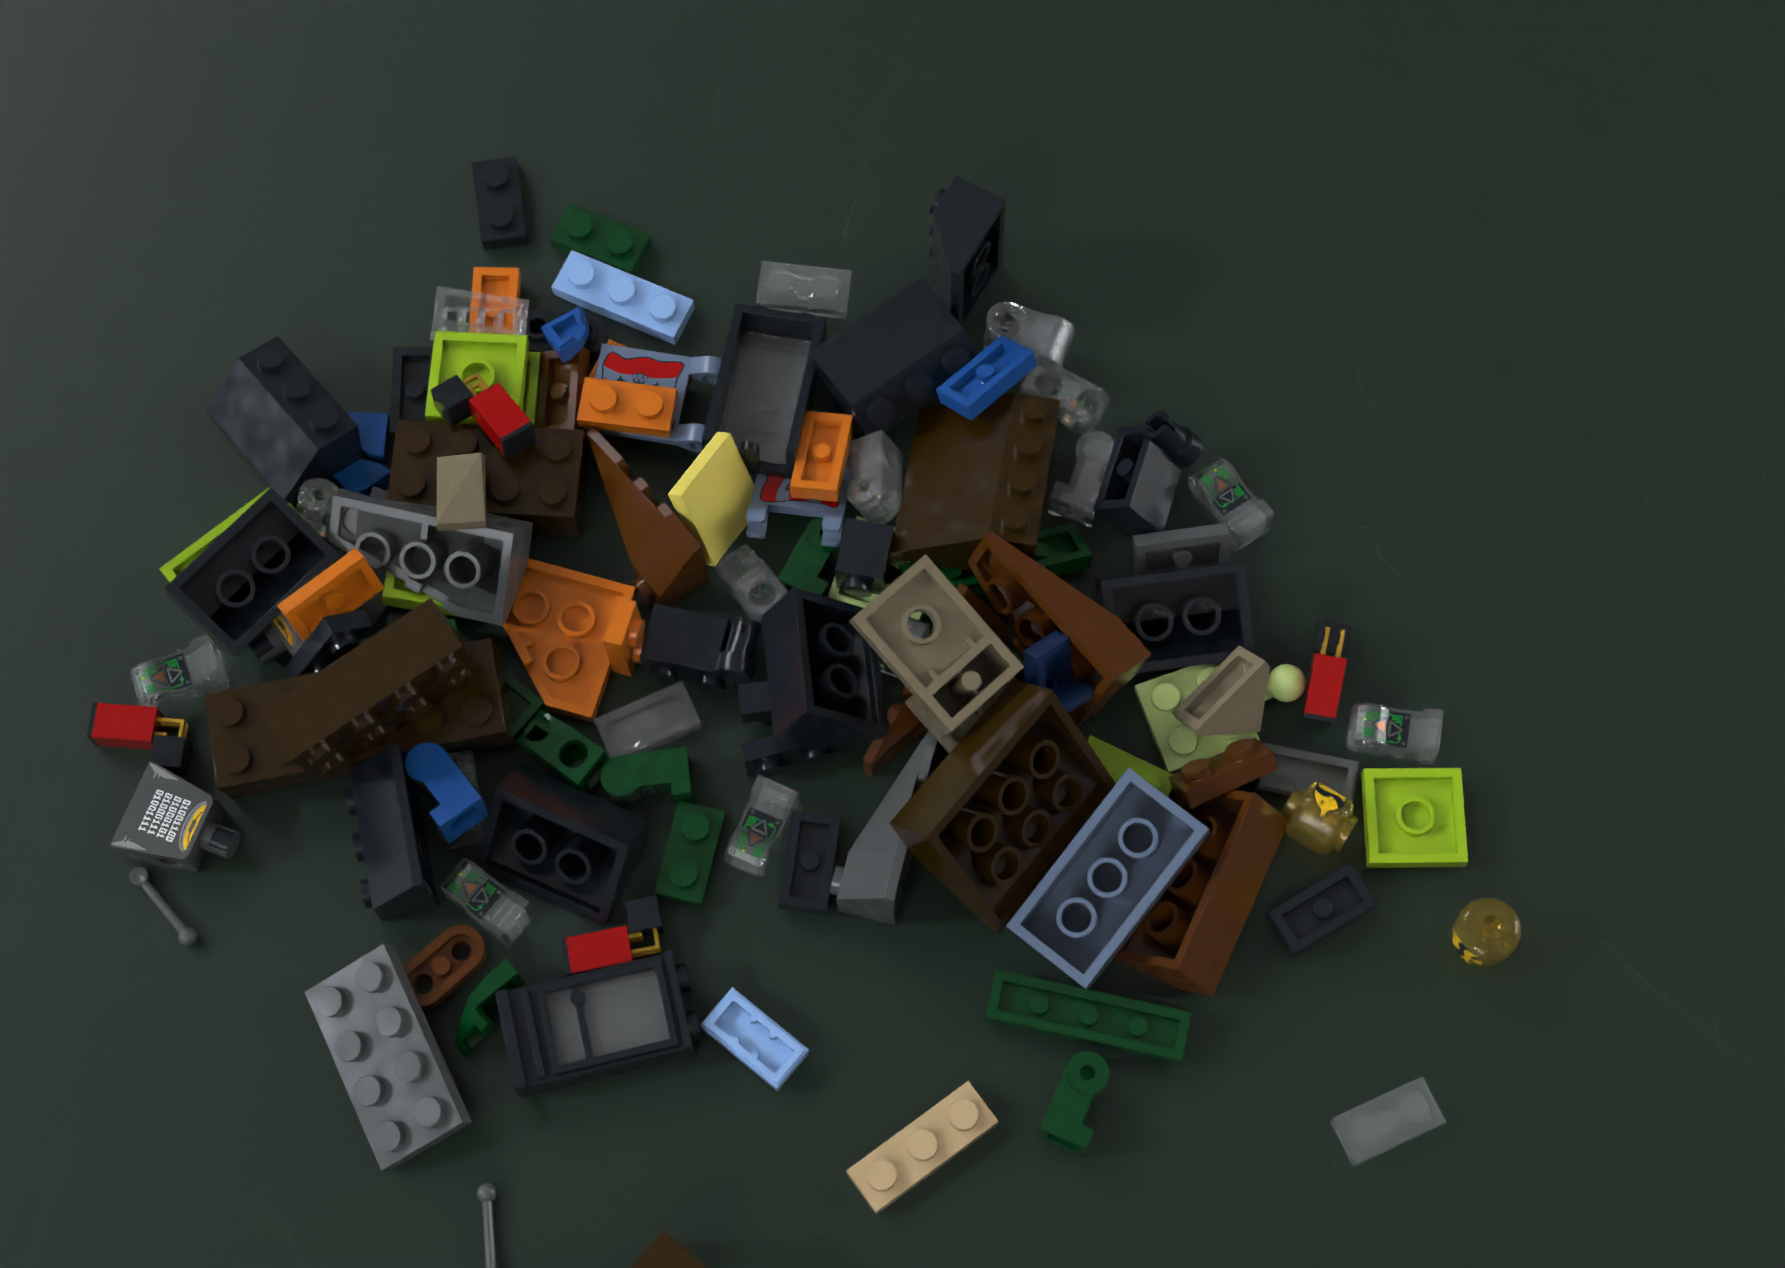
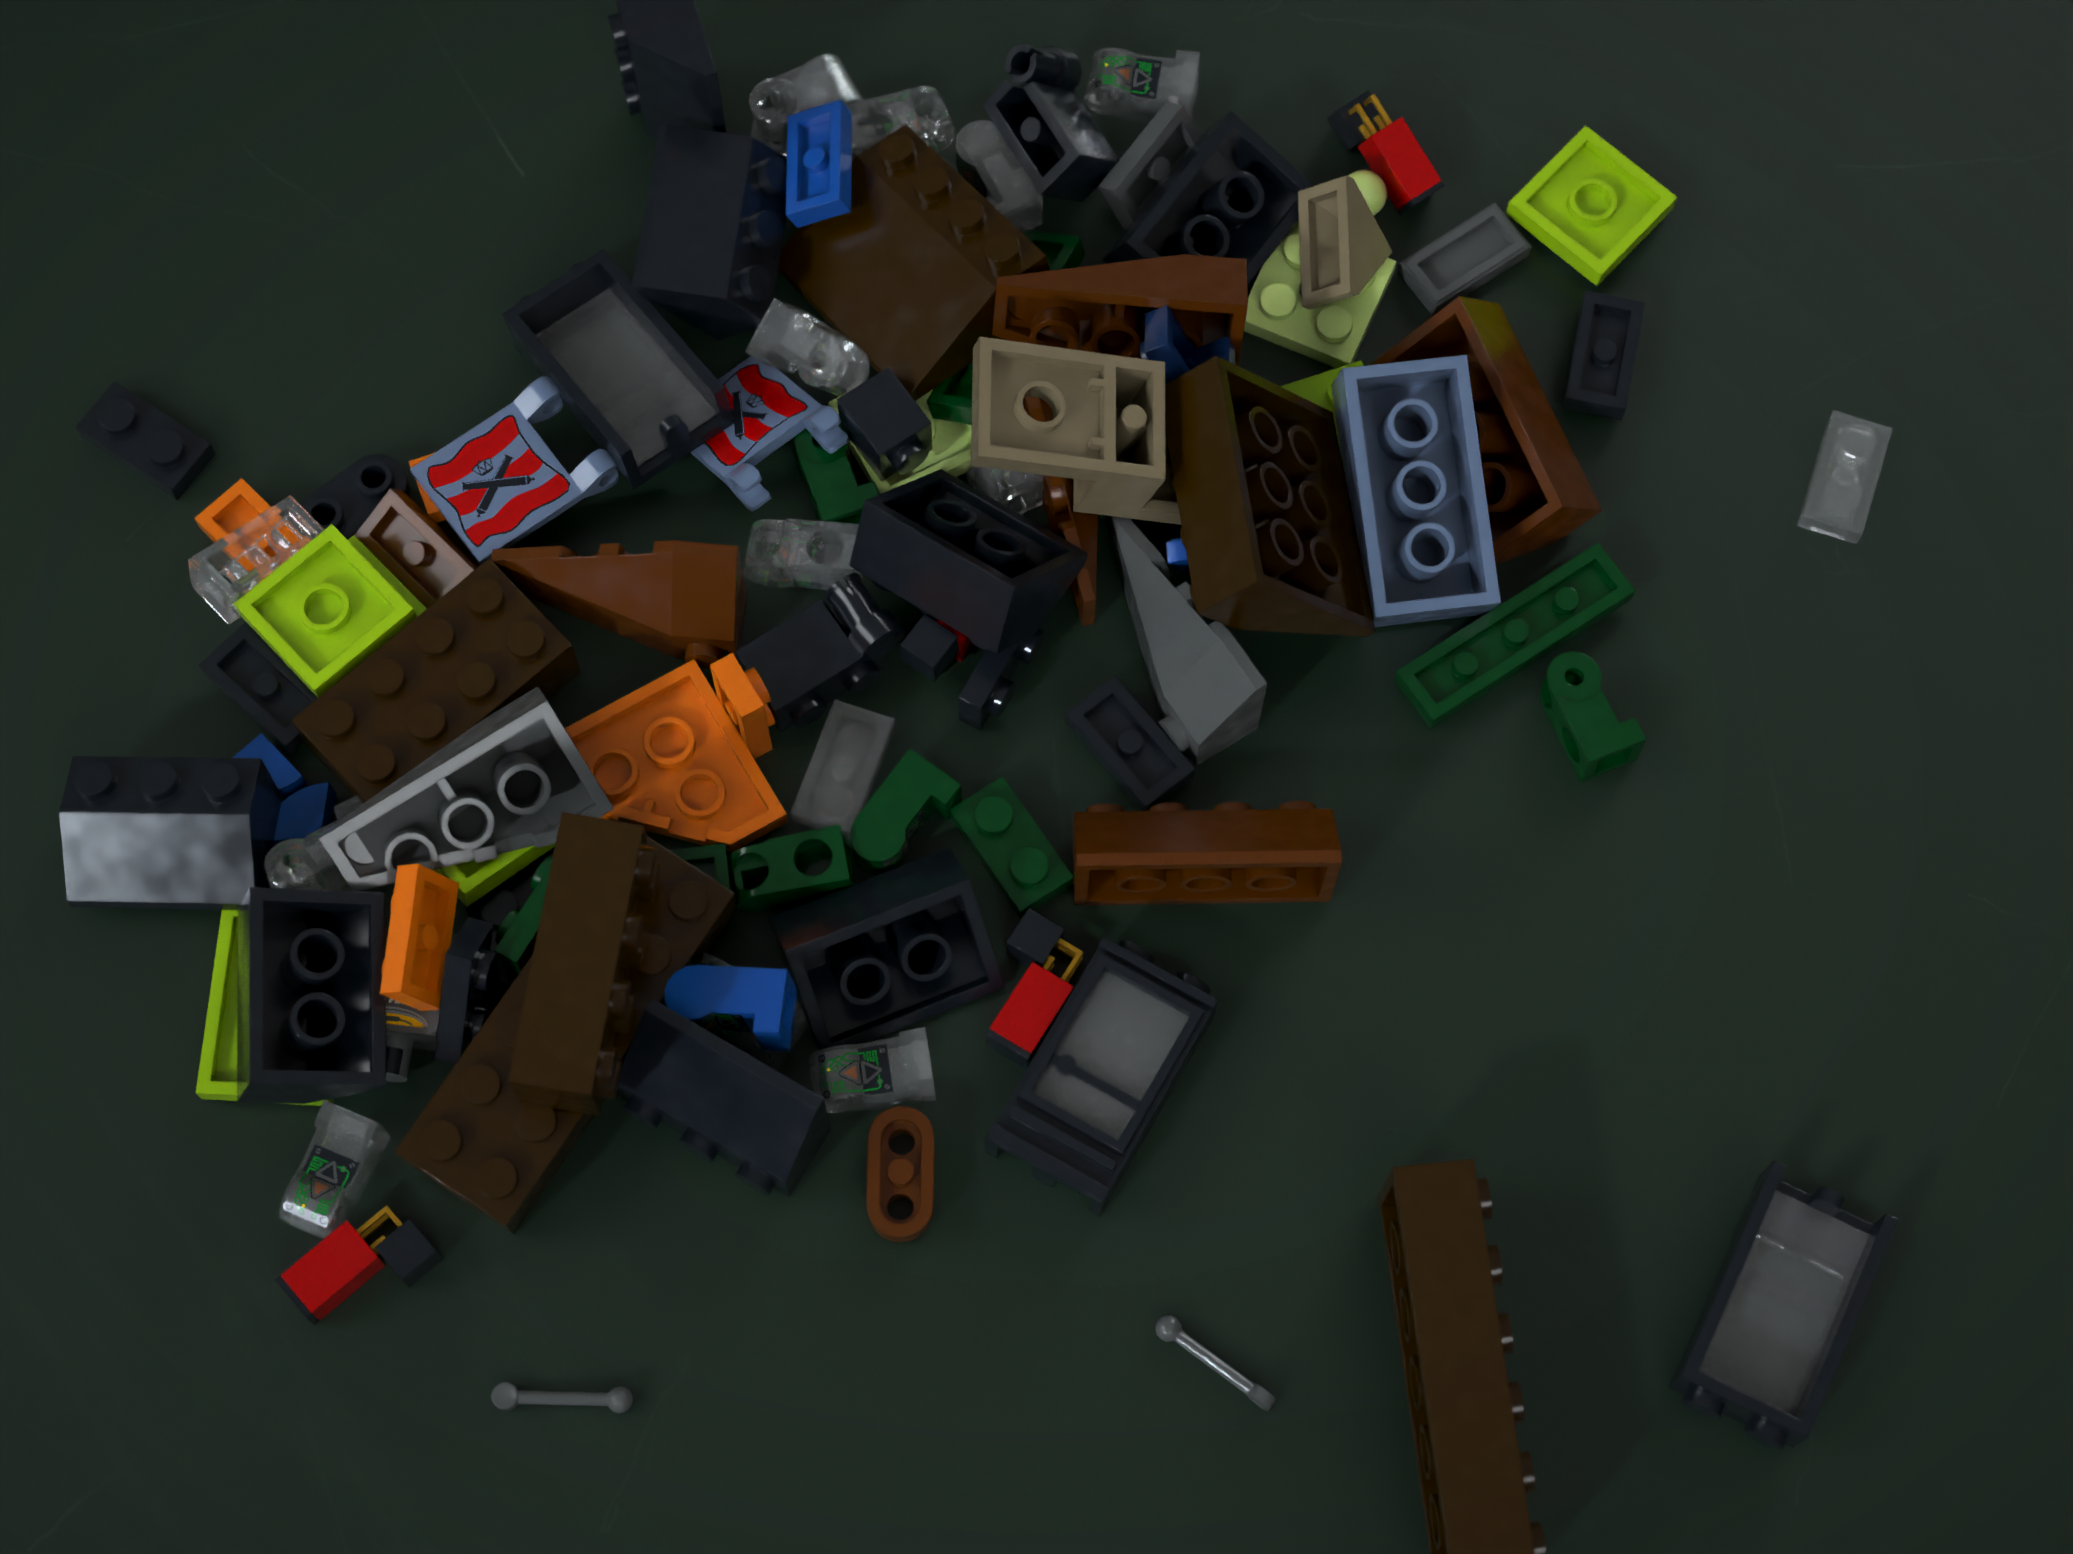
camera: 50 degrees left, 0 degrees up
dark grey torso [110,761,240,872] -> none
dark grey plate [305,943,472,1171] -> none
piece [431,373,537,459] -> none
dark tan slope [436,452,486,531] -> none
dark green slope [455,958,525,1057] -> none
blue tile [541,306,589,363] -> none
dark green plate [550,203,652,276] -> none
light blue plate [551,250,695,345] -> none
orange plate [577,377,678,438] -> none
light yellow tile [668,432,755,566] -> none
light blue plate [700,987,809,1091] -> none
leg [724,775,801,878] -> none
clear plate [756,261,852,319] -> none
orange plate [790,411,854,502] -> none
tan plate [846,1081,999,1215] -> none
reddish brown plate [1168,738,1279,809] -> none
clear yellow head [1282,782,1359,855] -> none
clear leg [1346,703,1444,766] -> none
clear yellow head [1451,898,1521,968] -> none
none -> reddish brown slope [1072,801,1342,905]

